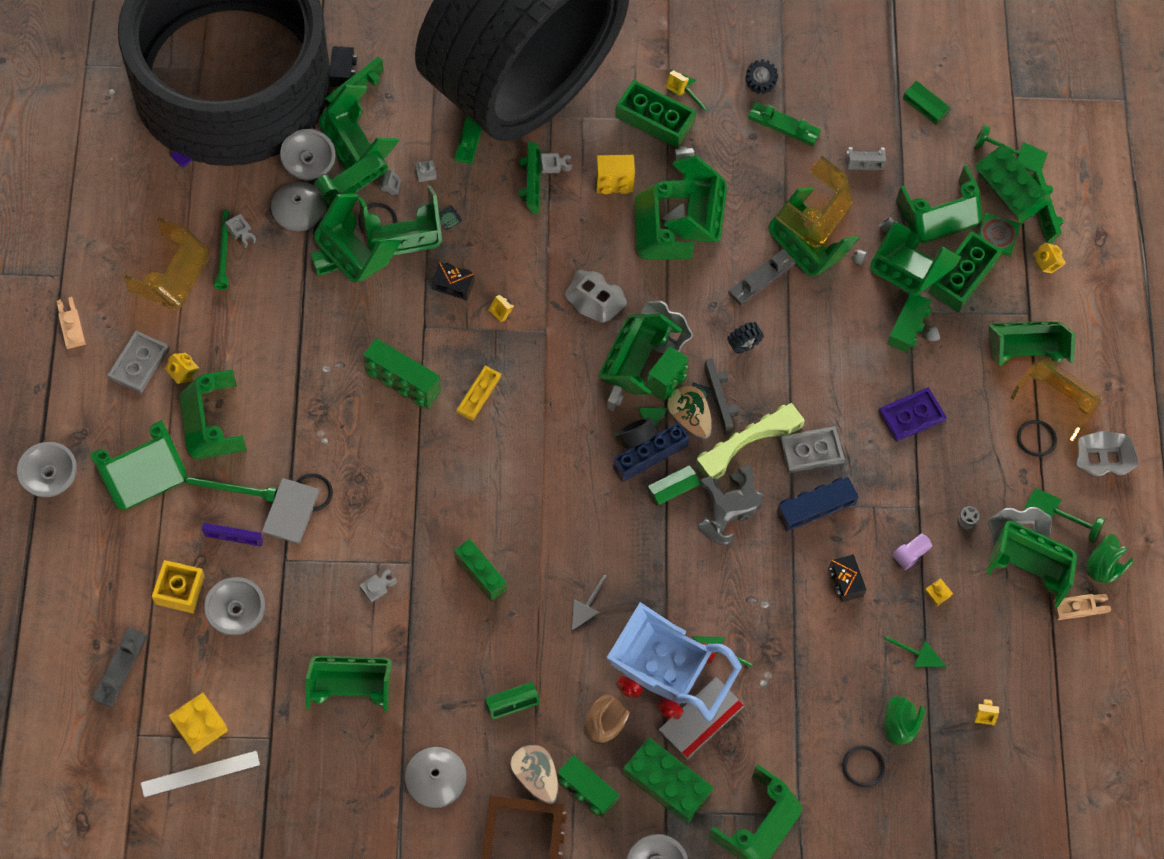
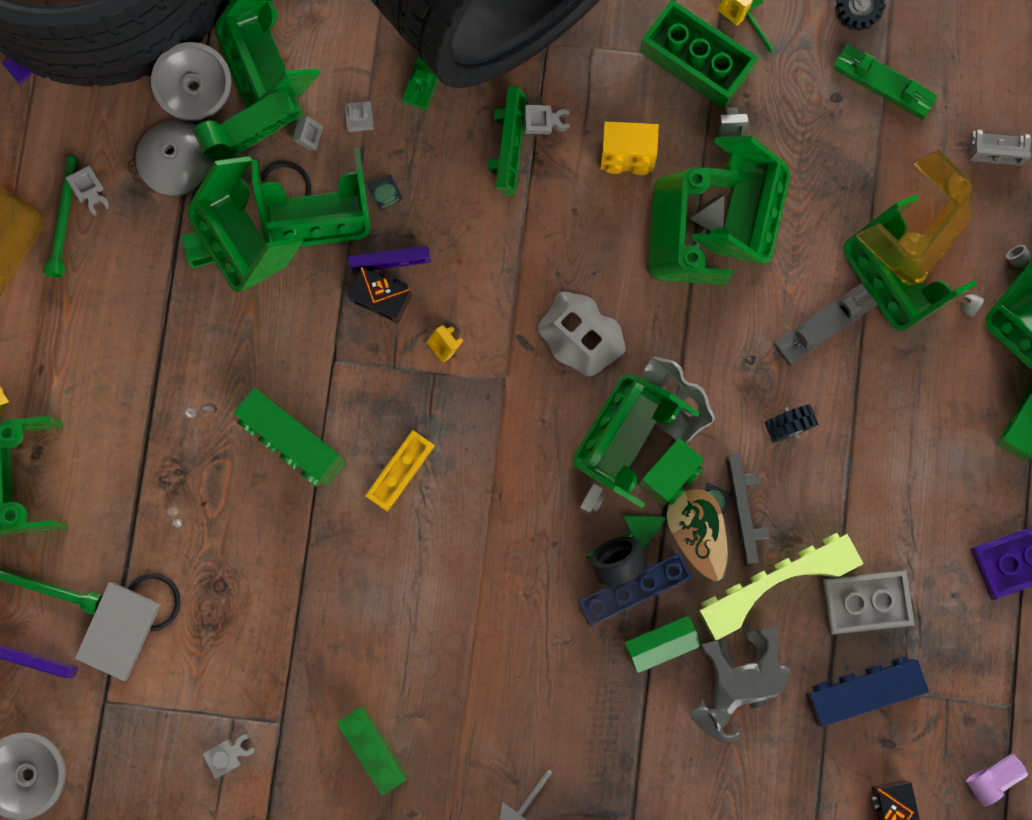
camera: 15 degrees right, 15 degrees up
none -> dark purple tile [348,246,431,273]

